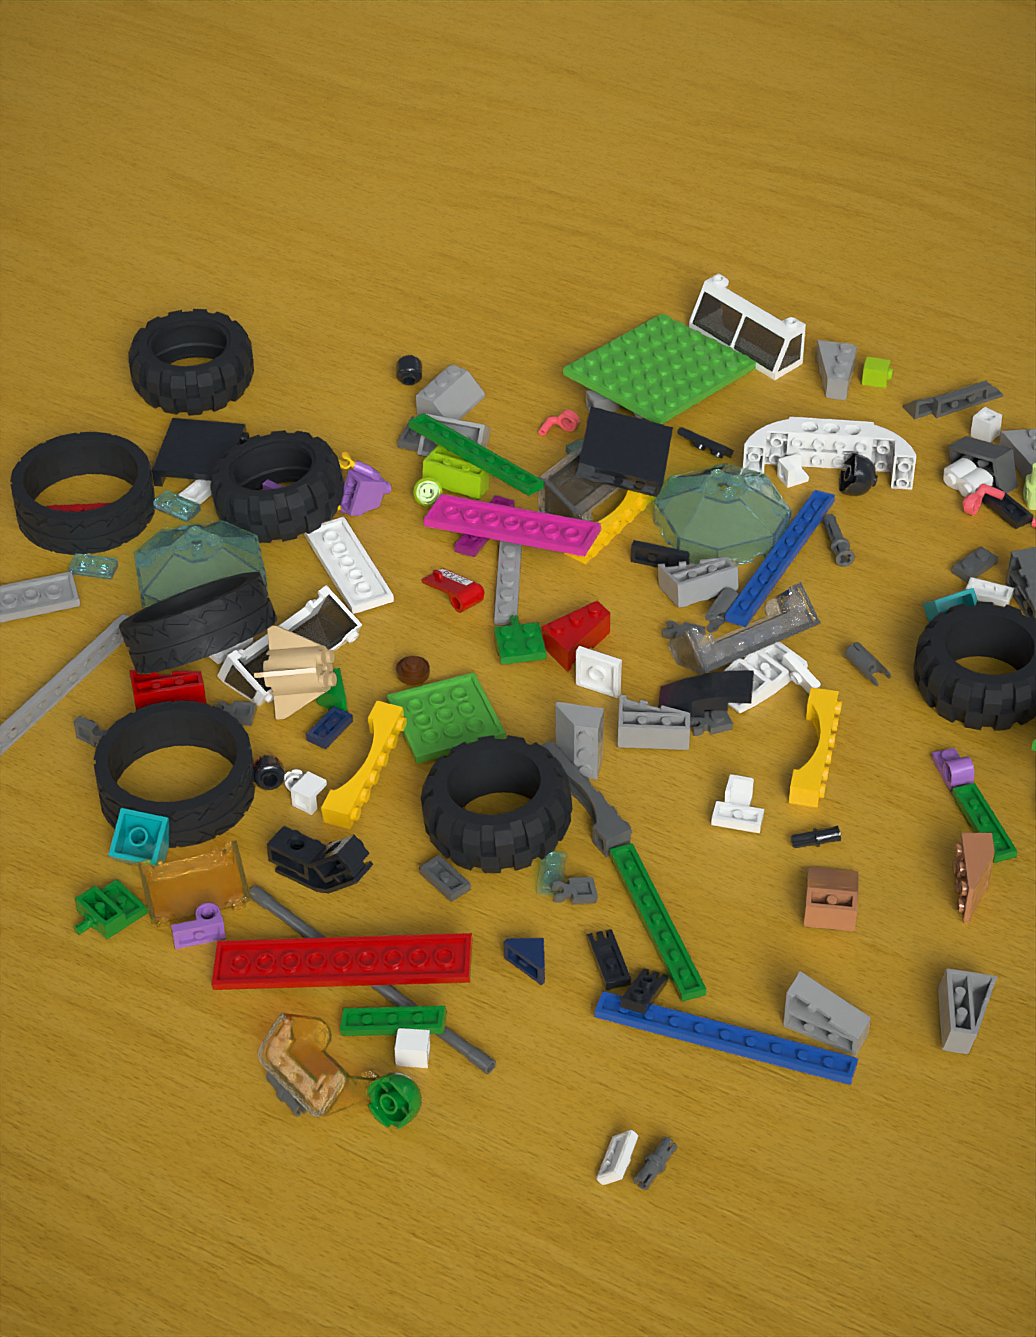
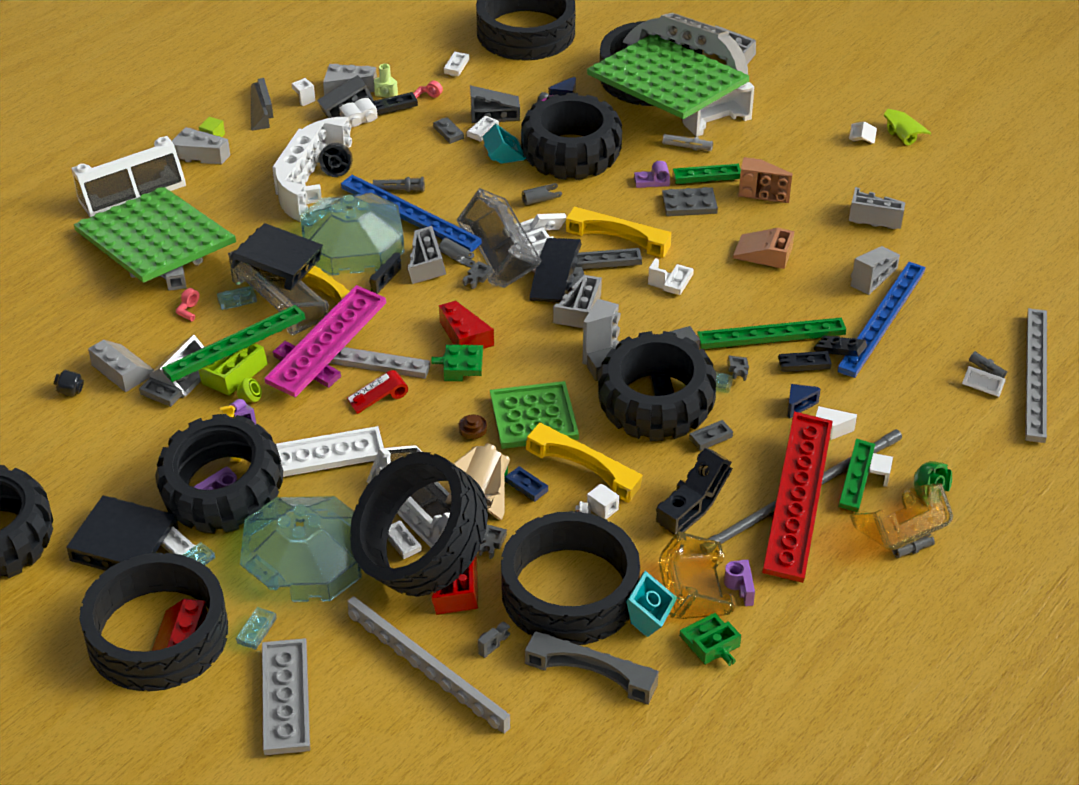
camera: 80 degrees left, 0 degrees up
white tile [576,646,622,698] -> none
black hinge [677,427,734,459] -> none
black axle [791,825,841,848] -> none
coral plate [962,484,1005,516] -> none
none -> dark grey arch [525,631,659,705]
none -> dark grey plate [576,248,642,269]
none -> dark grey plate [662,187,718,216]
none -> white slope [816,406,857,440]
none -> light grey plate [1025,308,1047,443]

